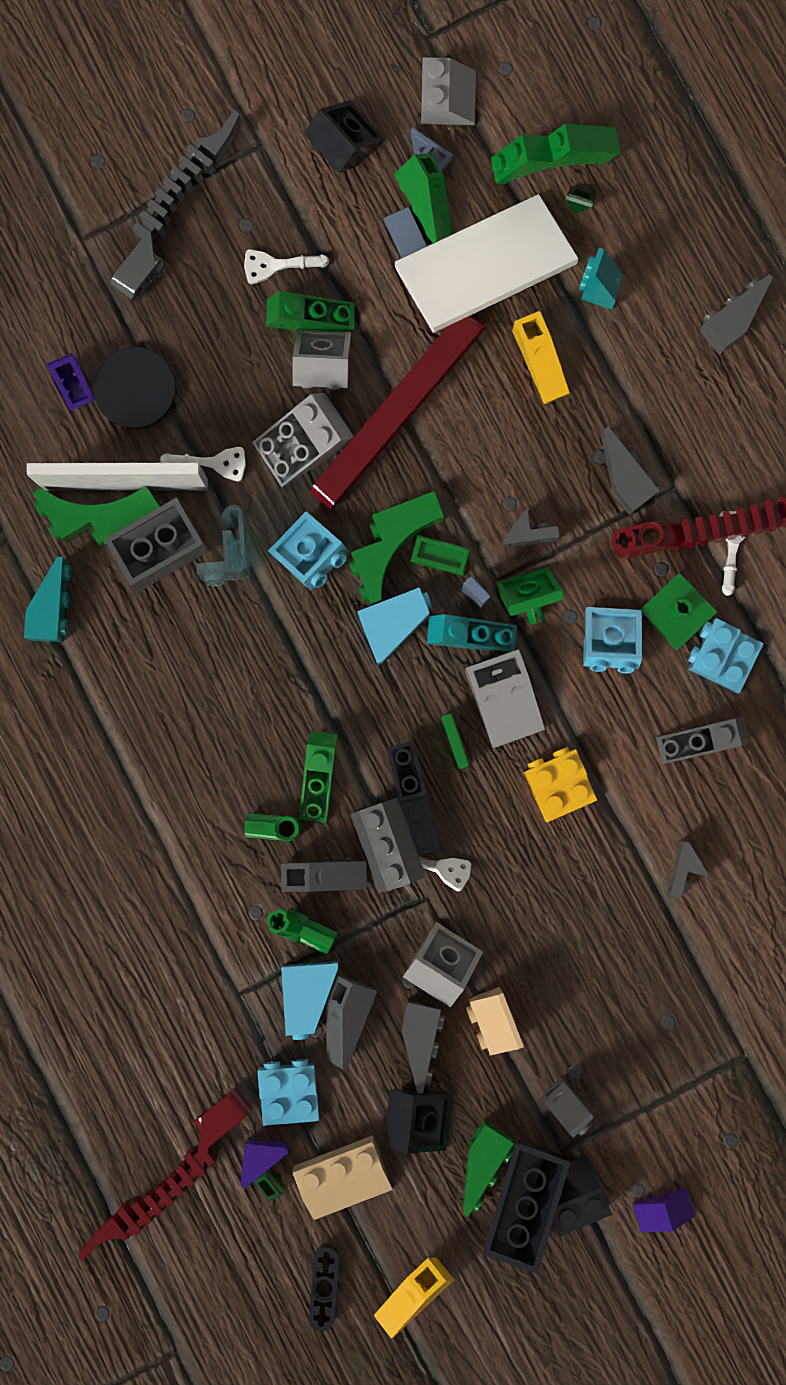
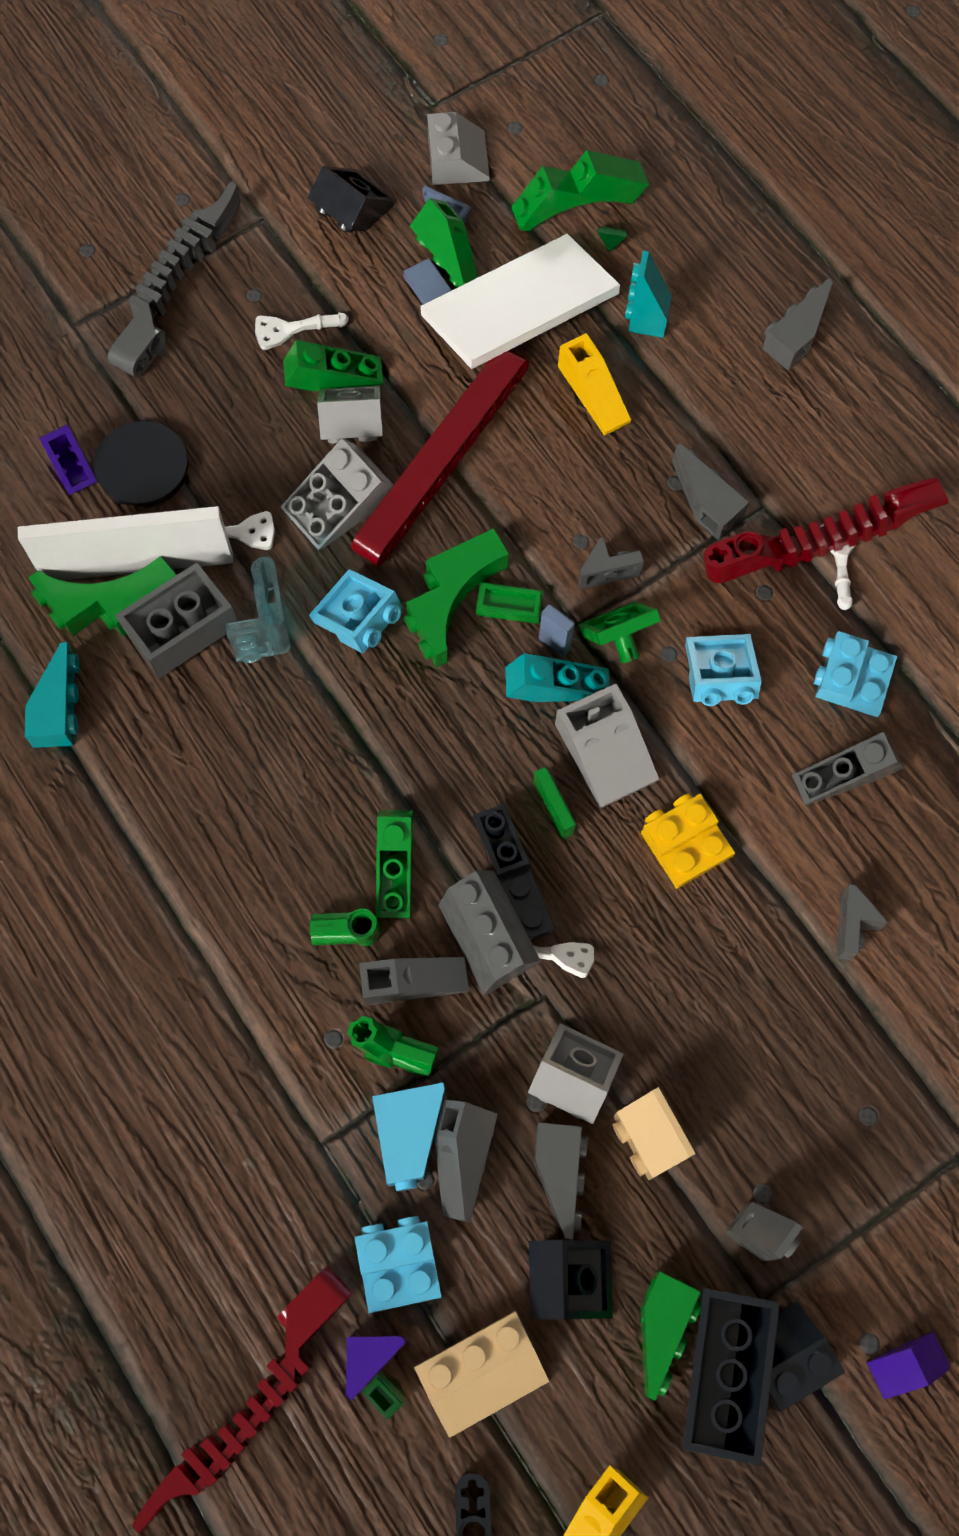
camera: 10 degrees left, 15 degrees down
medium azure slope [357,588,432,665] -> none
green tile [640,573,717,651] -> none

